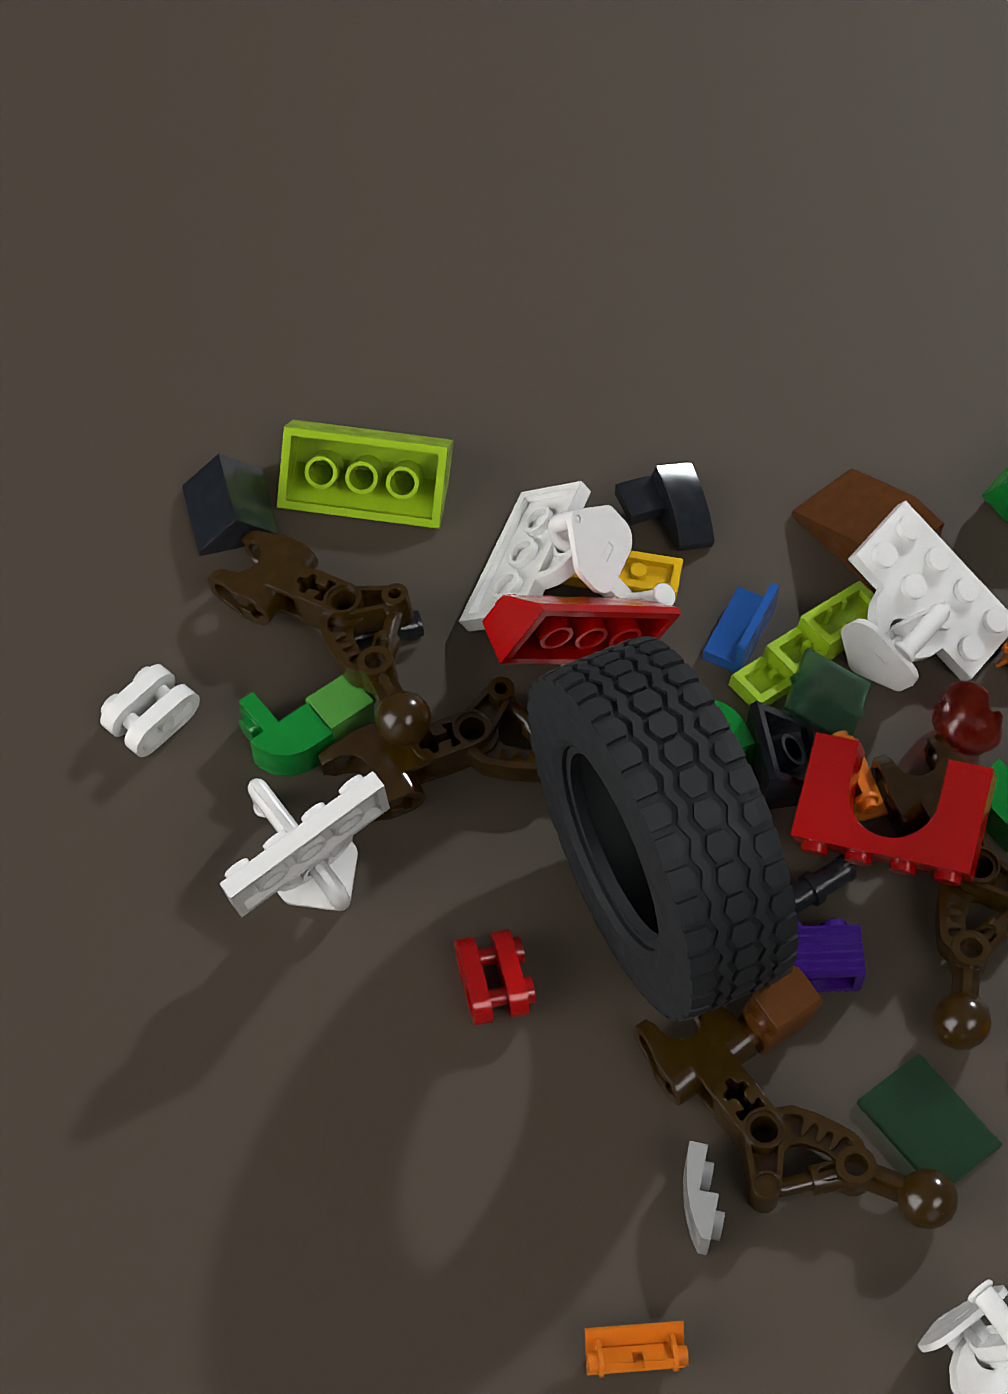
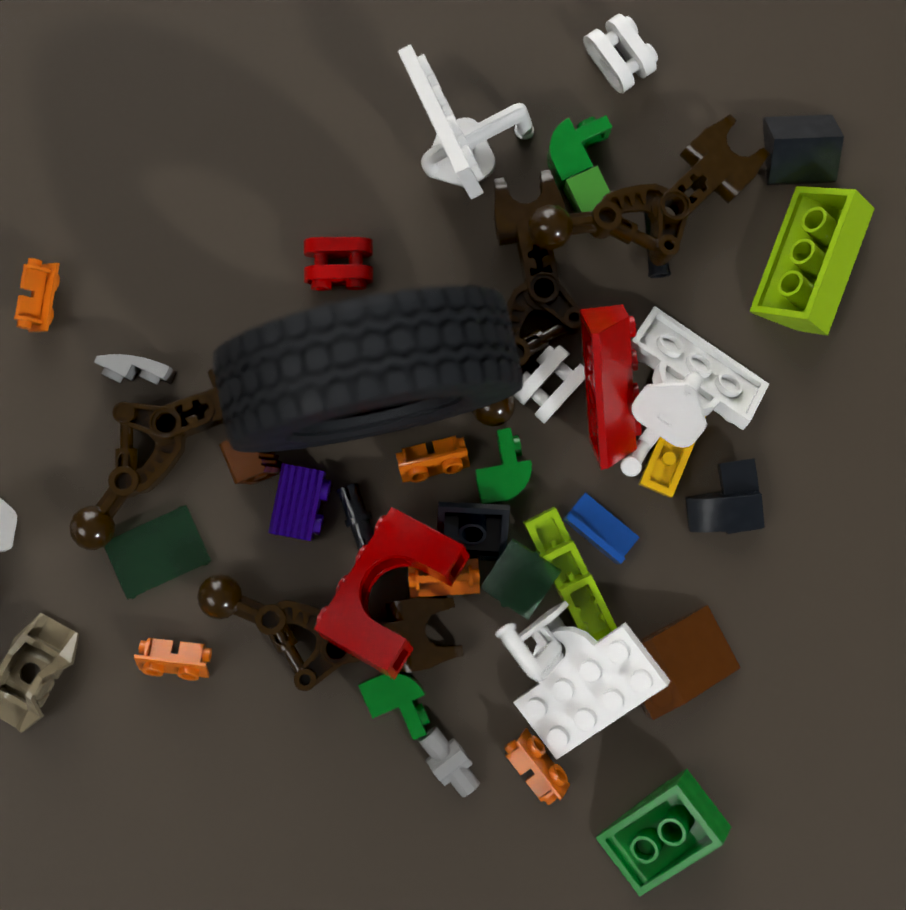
camera: 100 degrees right, 25 degrees up
clear red hair [931,681,1003,756] -> none

